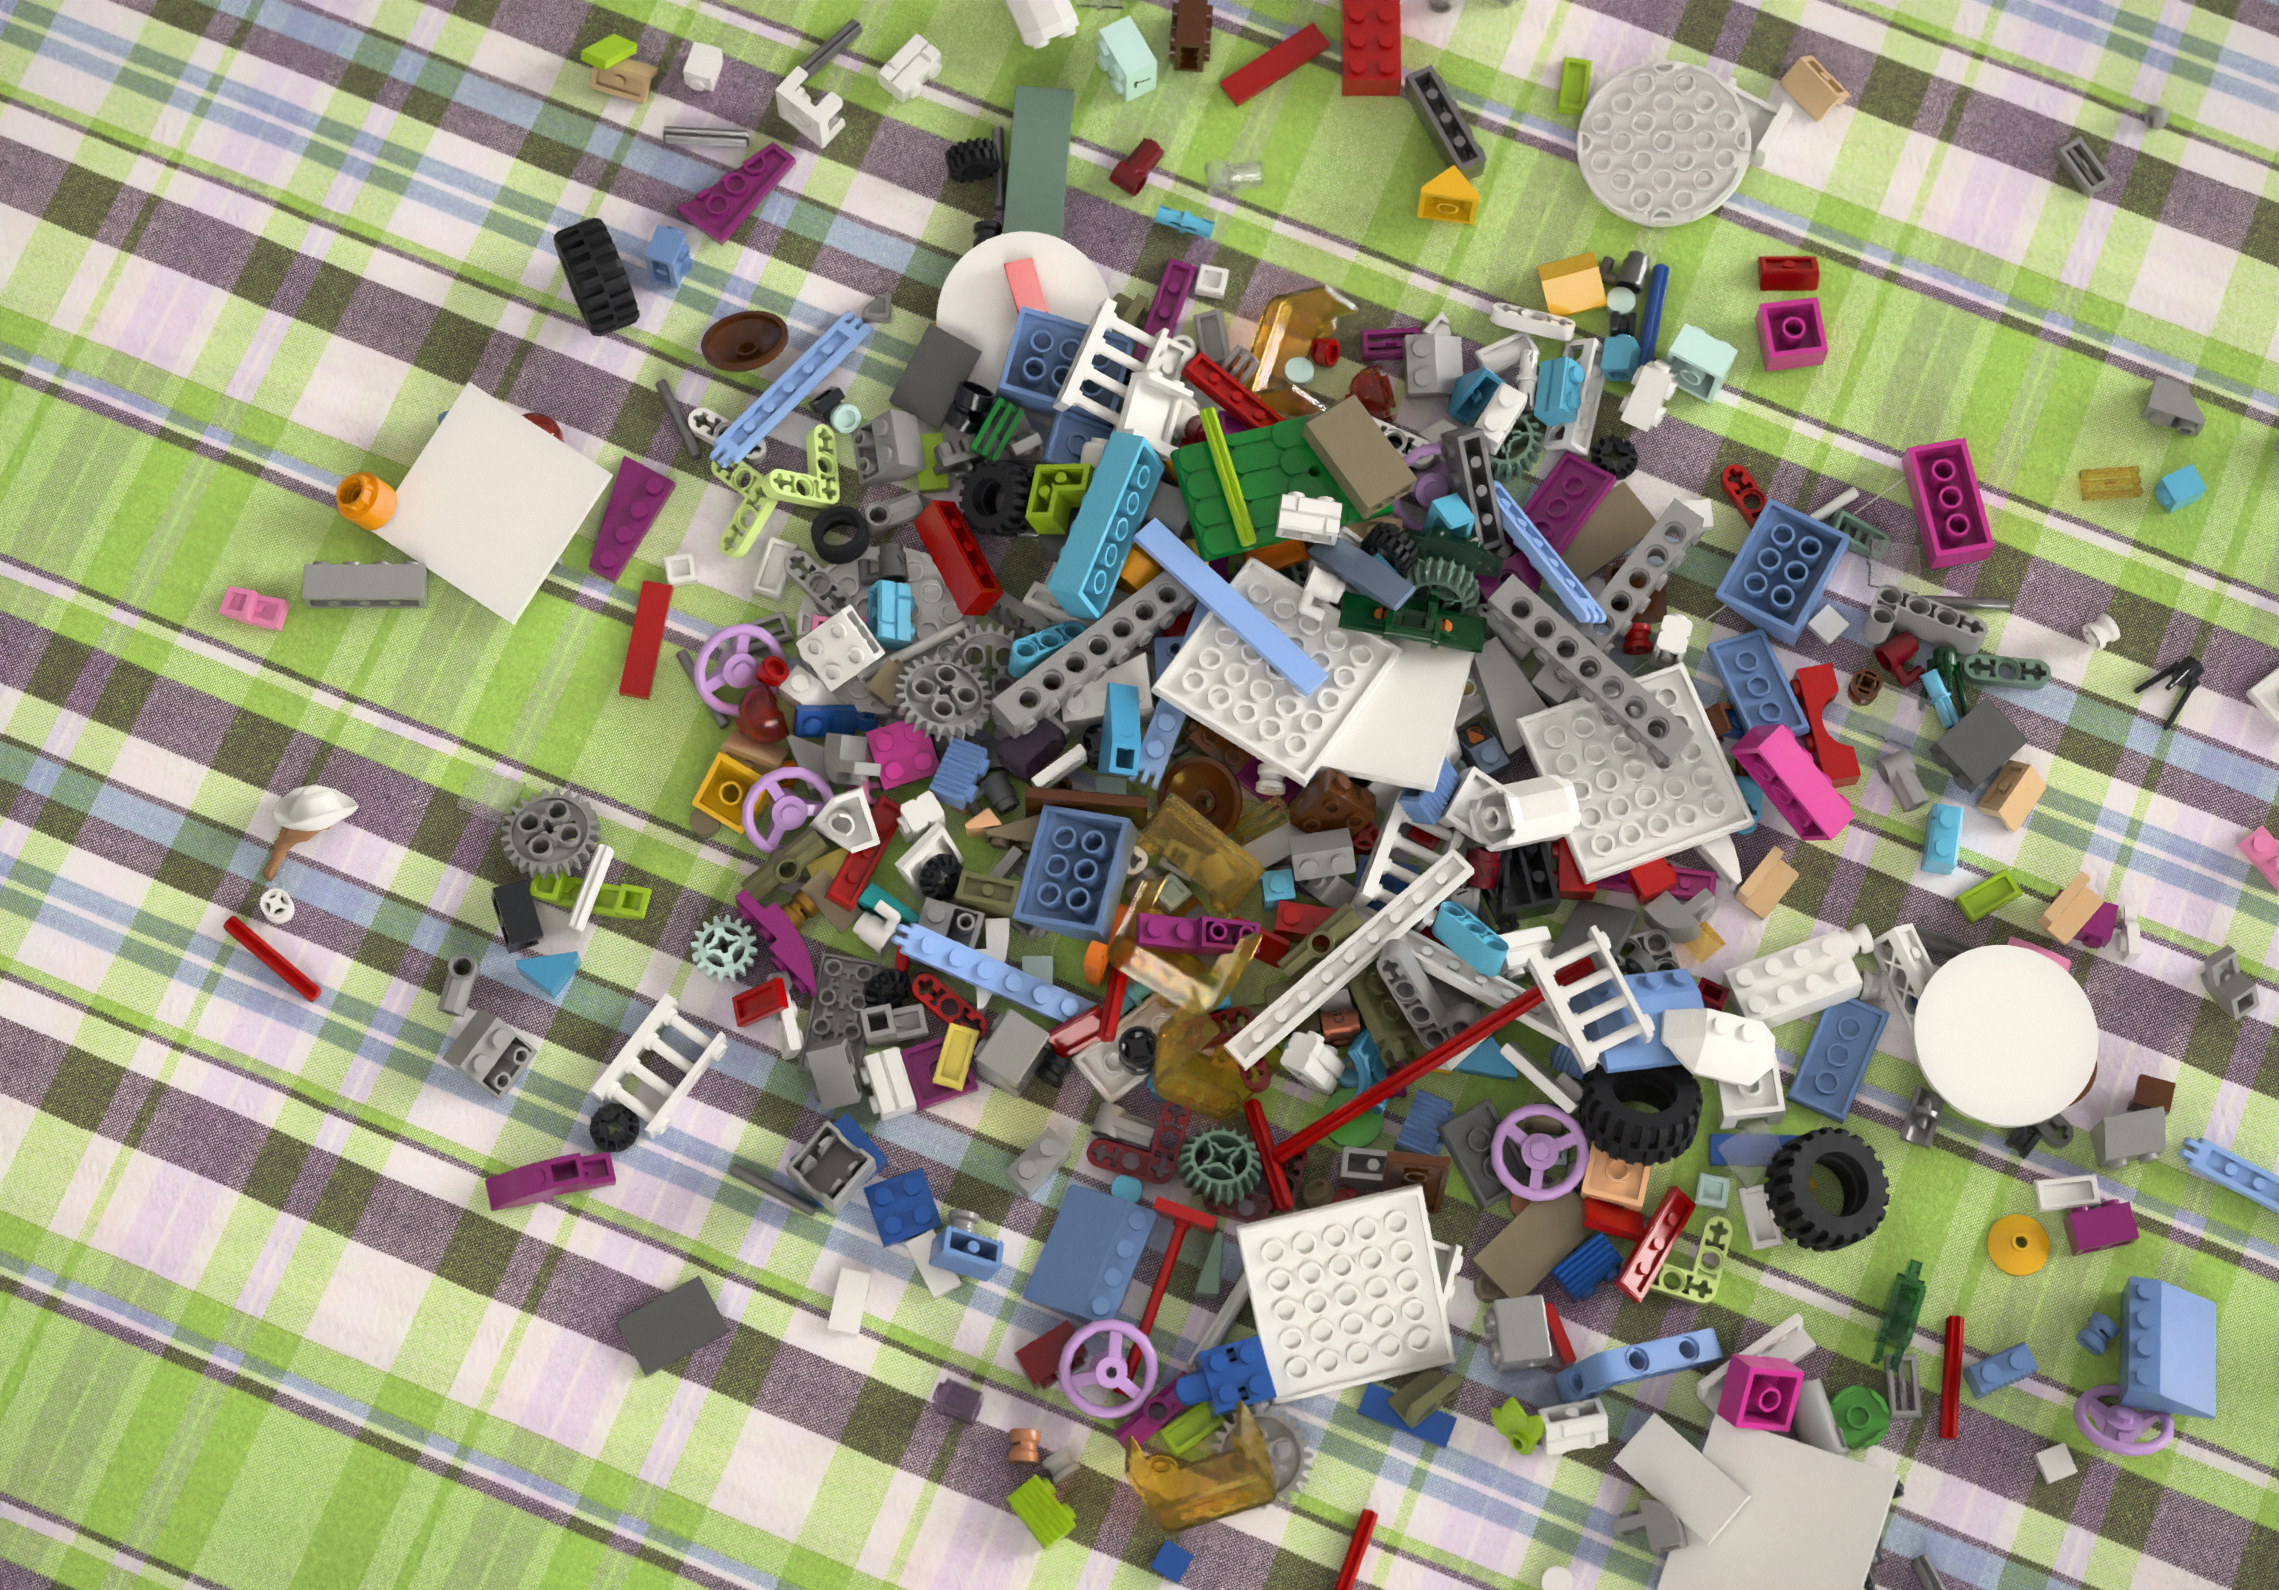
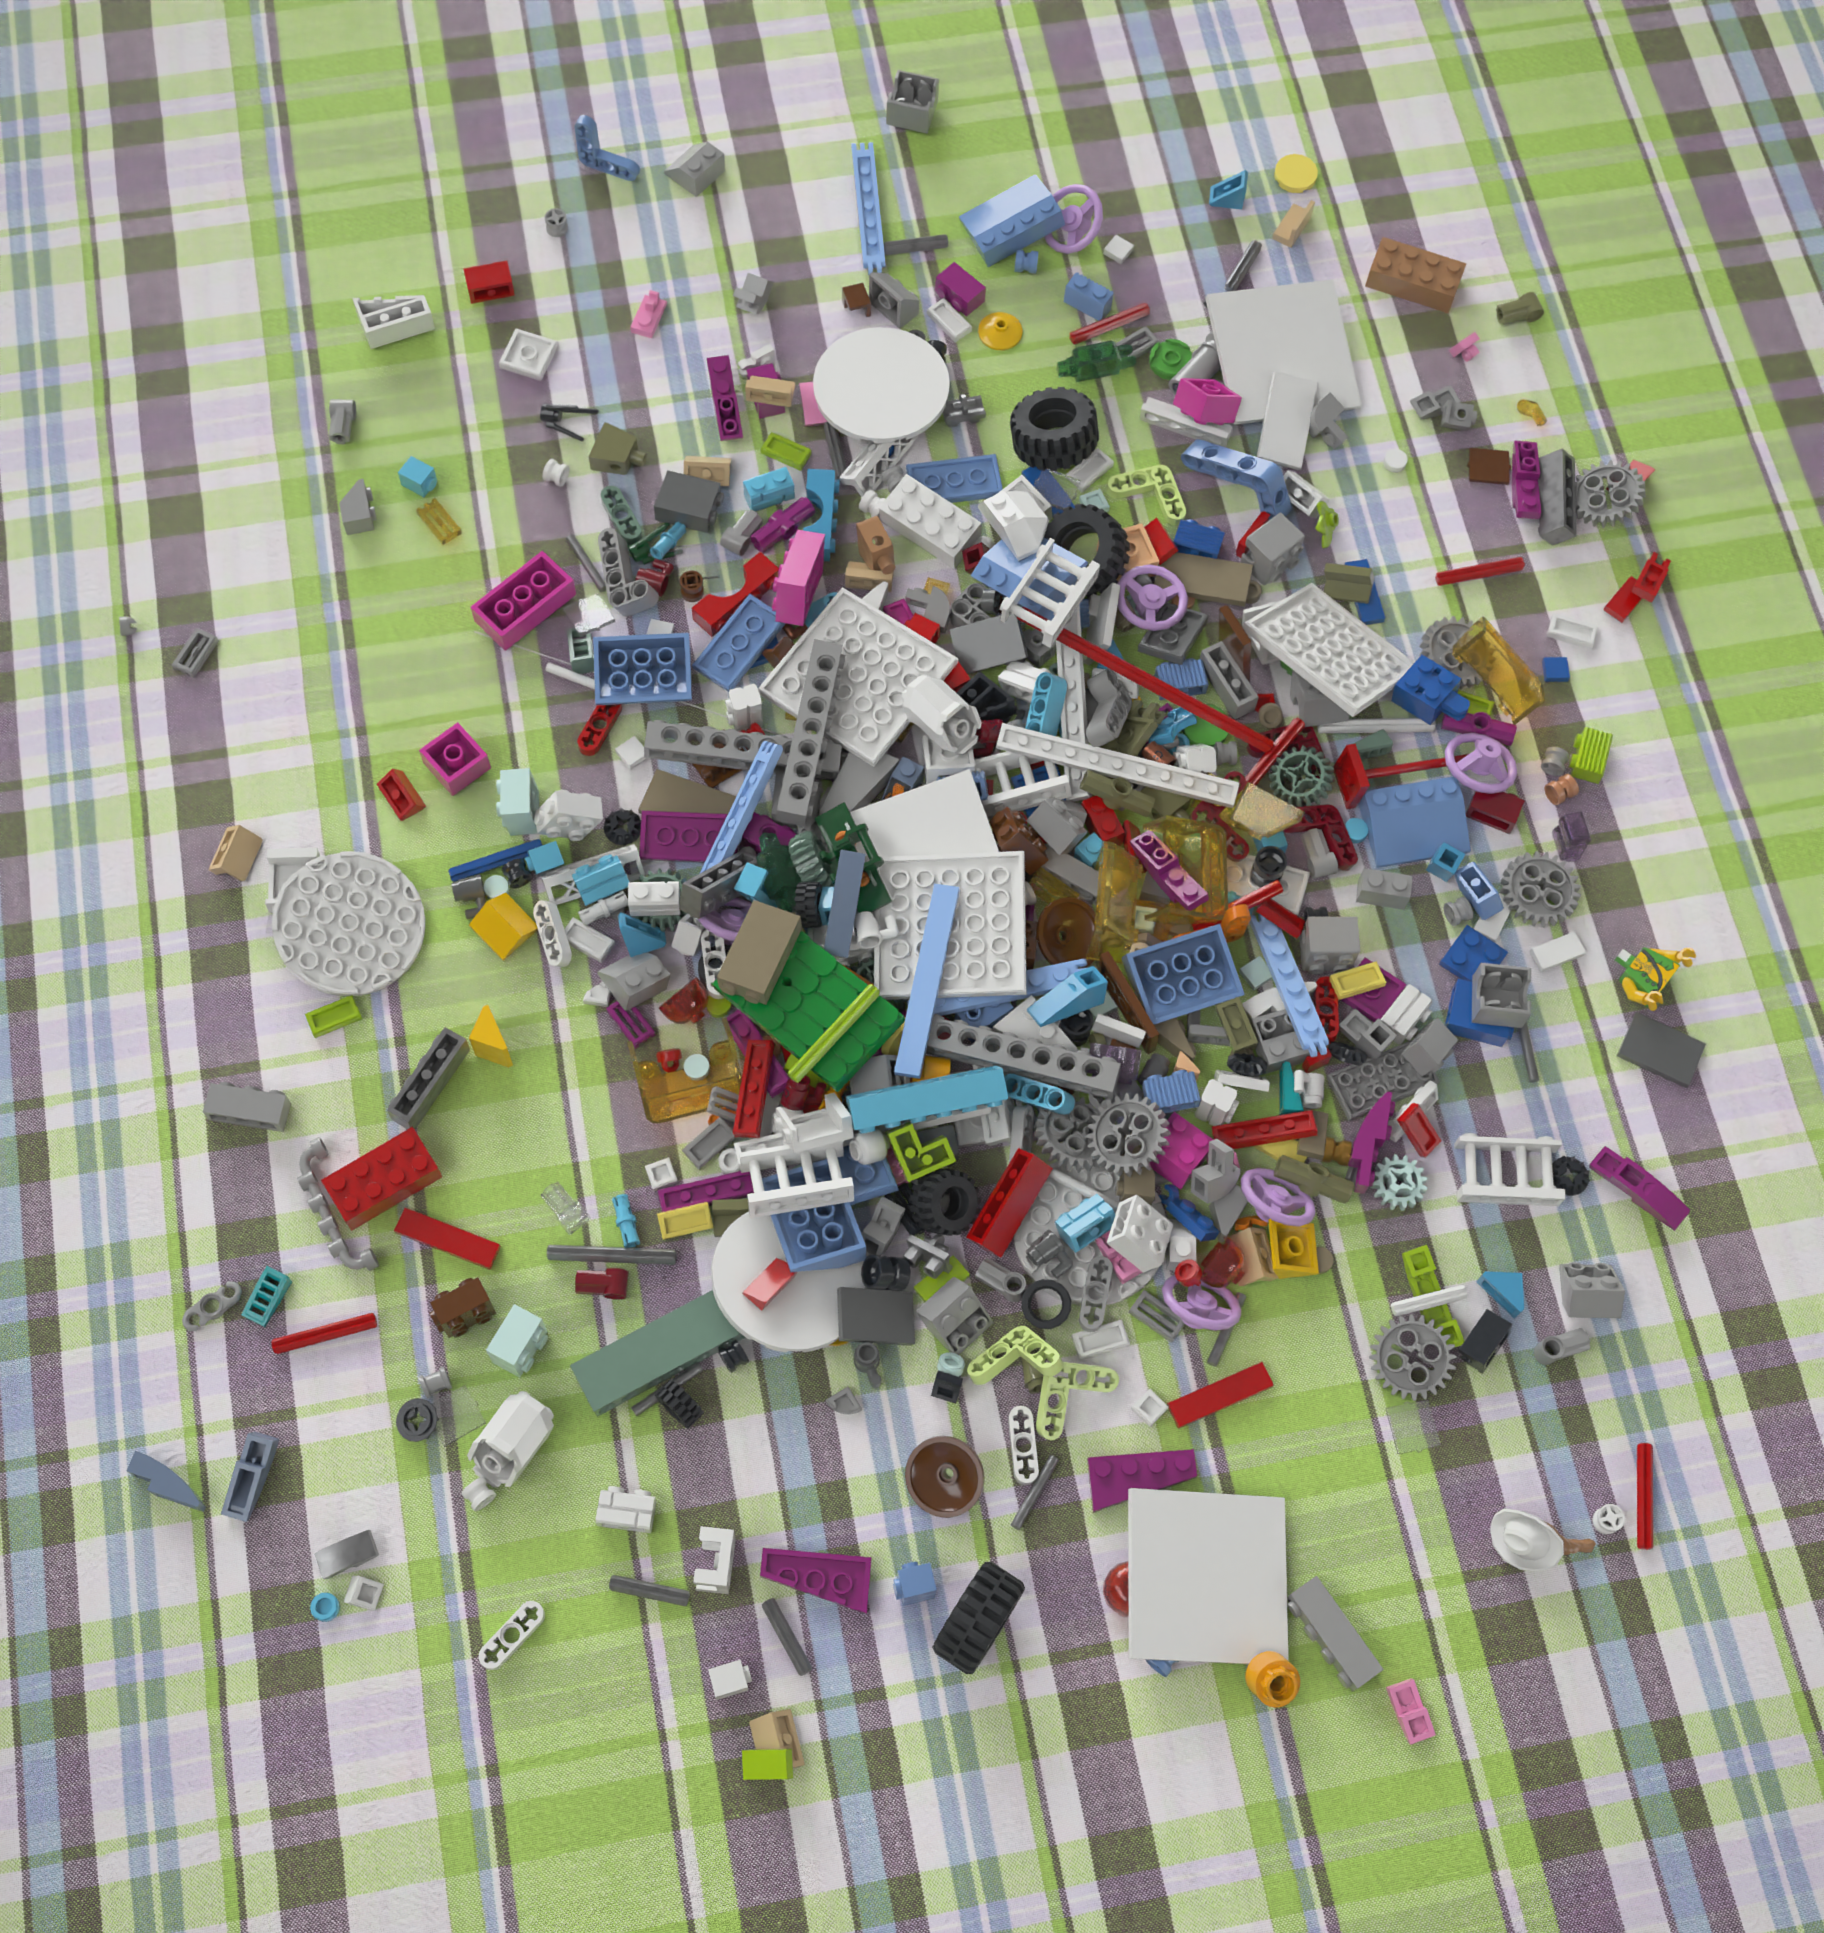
camera: 125 degrees left, 5 degrees down
light blue hinge [709,311,872,468] -> none
white slope [809,787,881,854] -> none
green tile [969,396,1025,461] -> none
white brick [1275,492,1342,546] -> none
red tile [1613,1185,1697,1303] -> none
none -> flat silver axle [547,1245,677,1265]
none -> olive torso [588,422,647,475]
none -> light yellow tile [657,1202,714,1240]
none -> magenta slope [707,355,743,441]
none -> magenta piece [750,497,815,553]
none -> dark azure arch [803,469,840,562]
none -> dark grey piece [853,1342,881,1389]
none -> medium nougat torso [856,516,896,575]
none -> flat silver axle [884,234,948,255]
none -> light grey wheel [1214,741,1237,766]
none -> dark azure brick [1426,842,1465,882]
none -> light grey gear [1500,851,1581,928]
none -> torso [1614,947,1696,1011]

